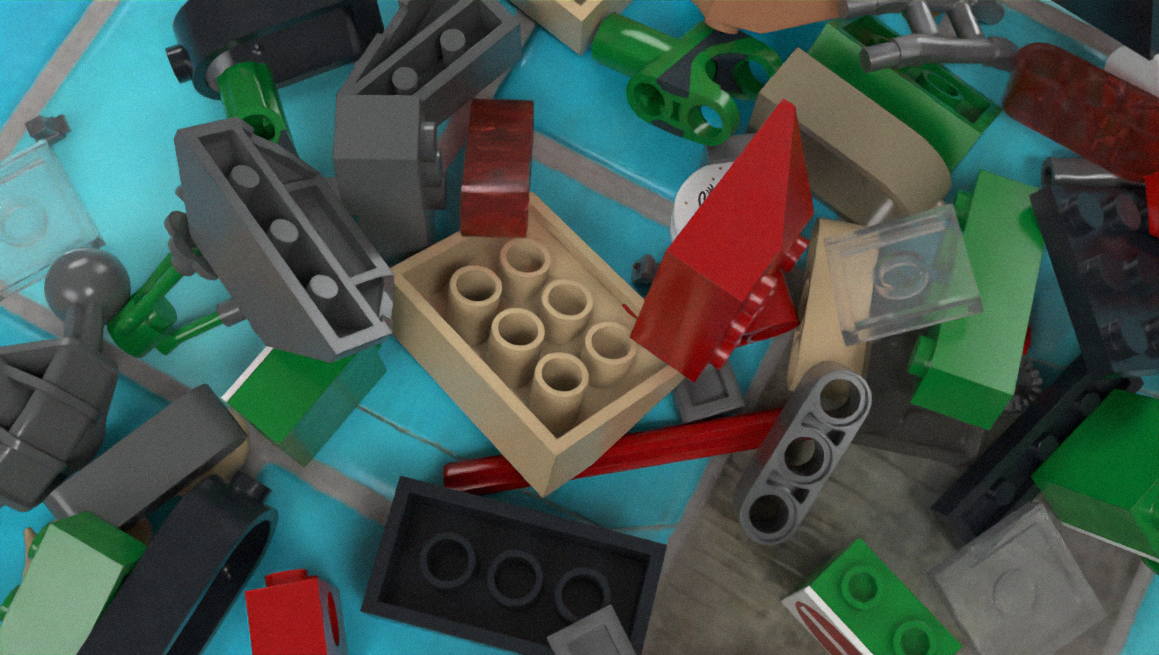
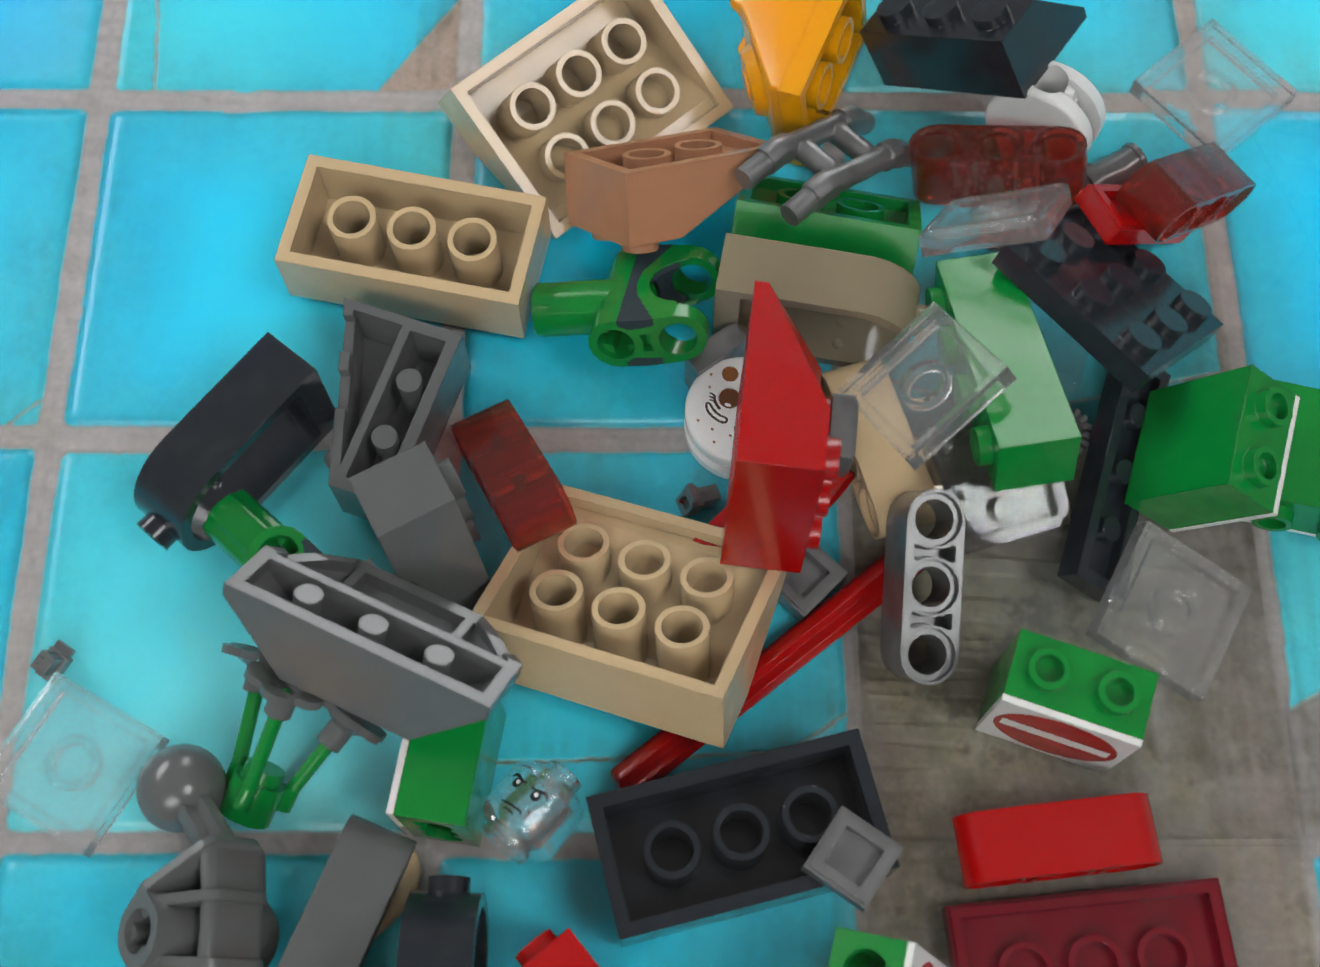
camera: 25 degrees left, 5 degrees down
none -> clear head [482,759,584,865]
none -> flat silver tile [828,393,859,478]
none -> clear tile [918,182,1072,257]

